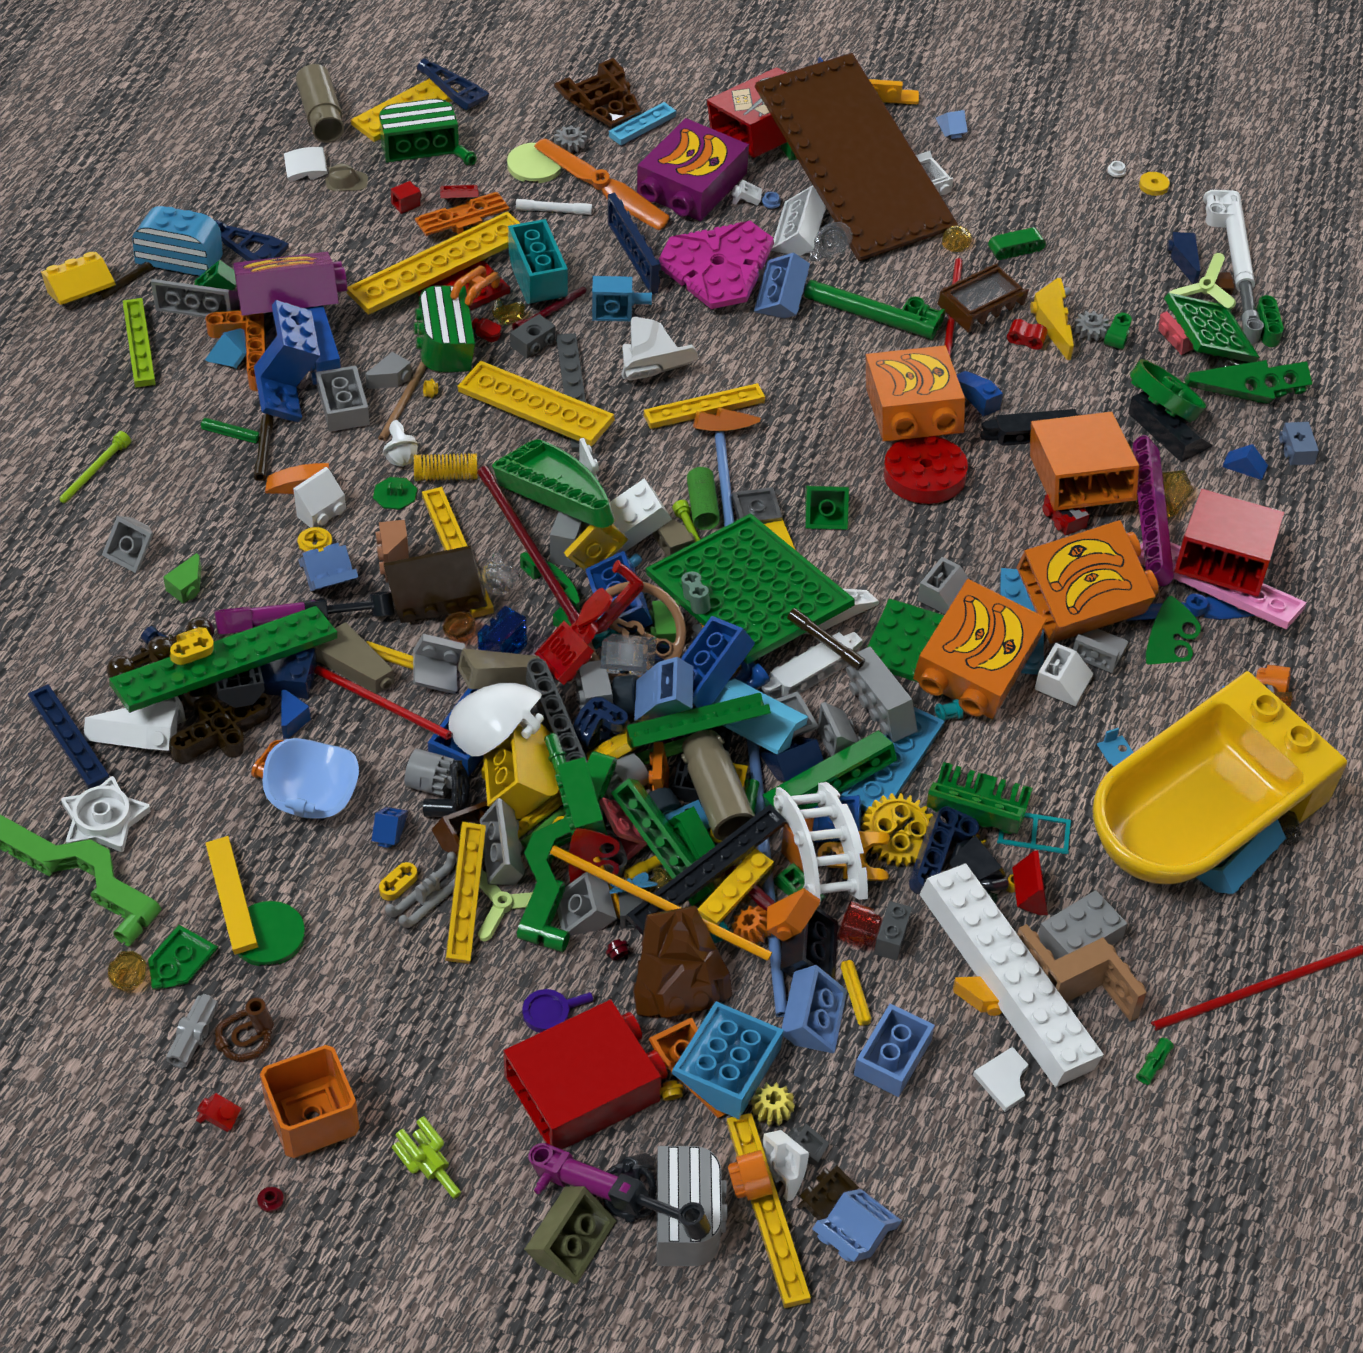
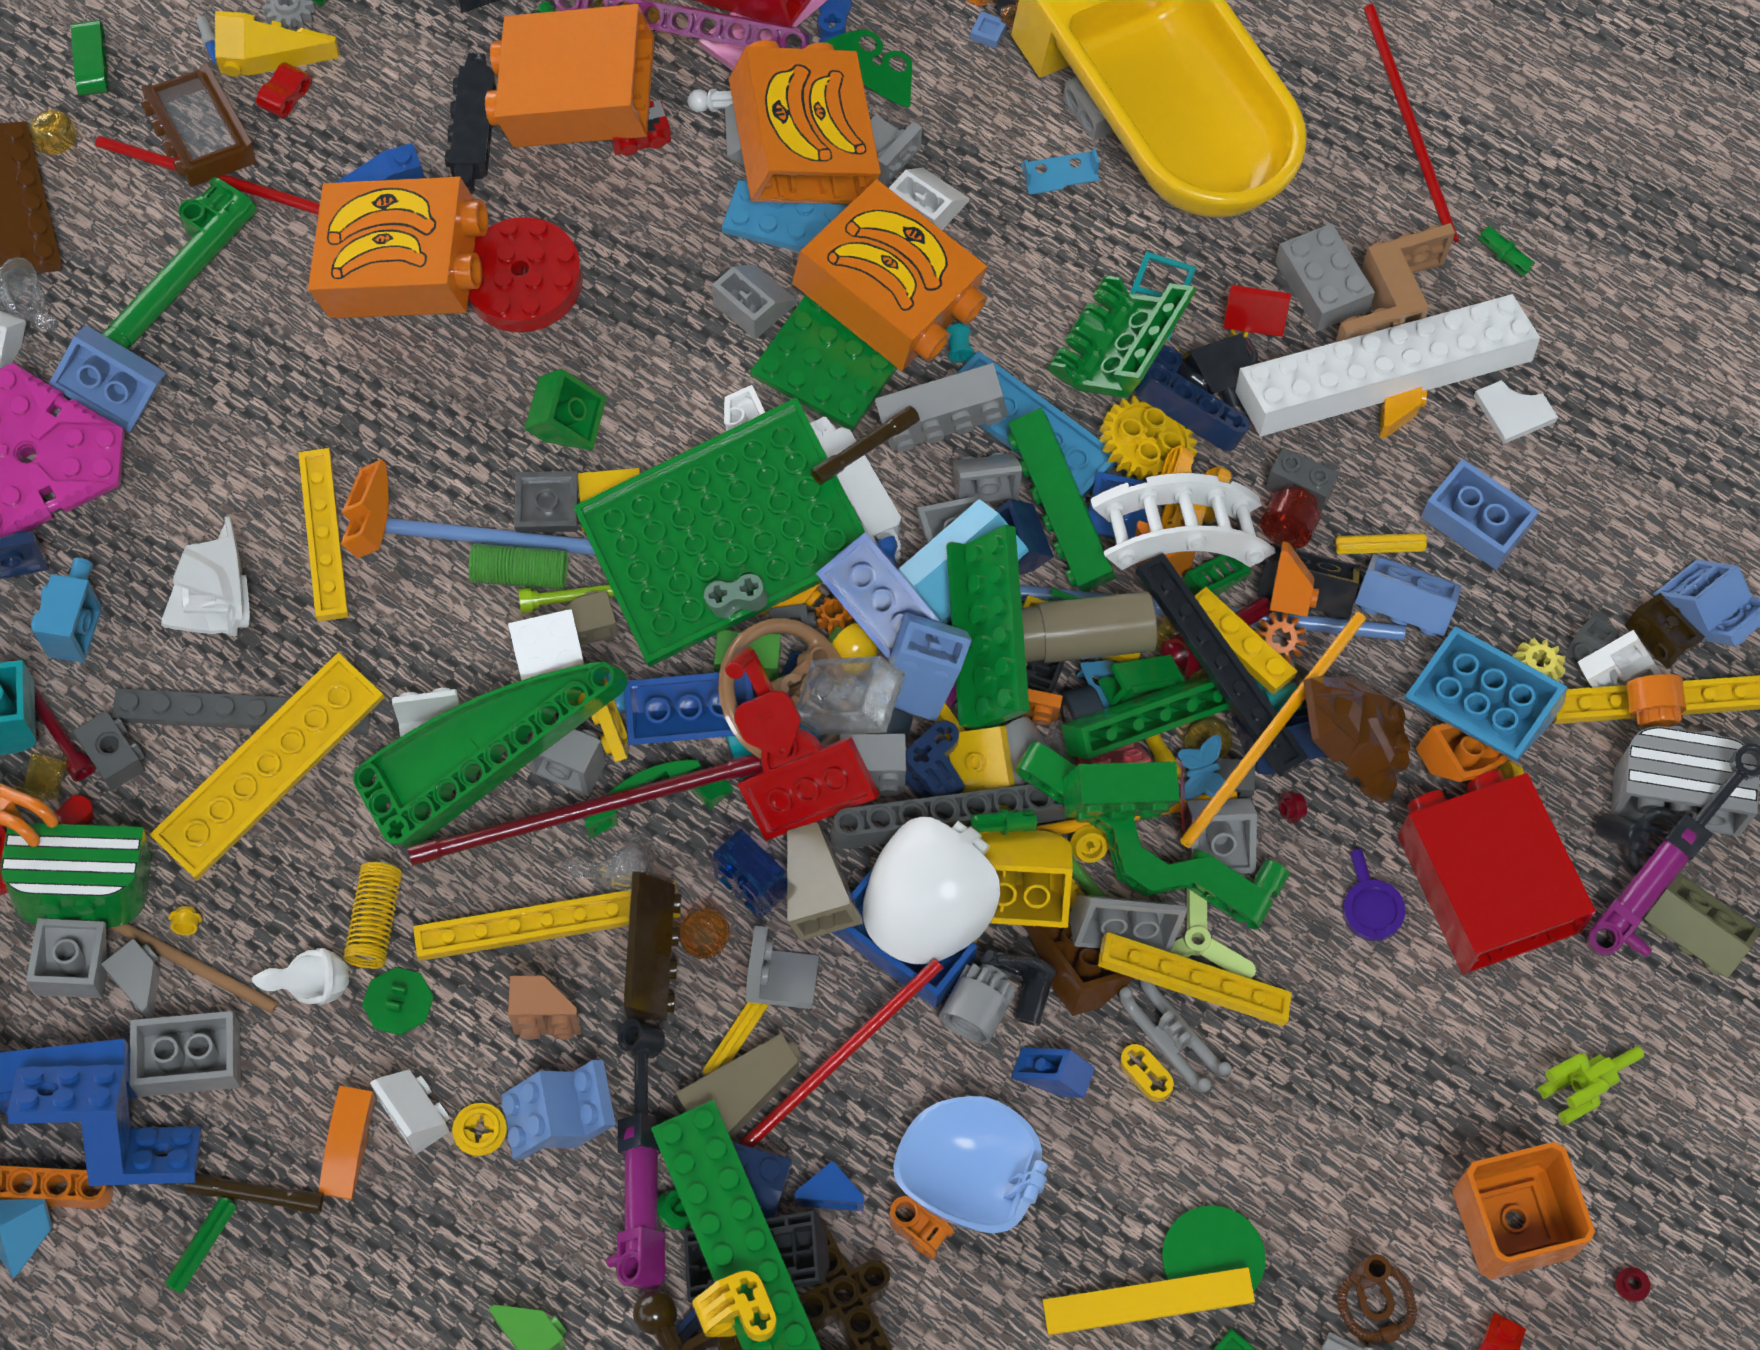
camera: 80 degrees left, 15 degrees up
none -> light grey slope [26,918,107,999]

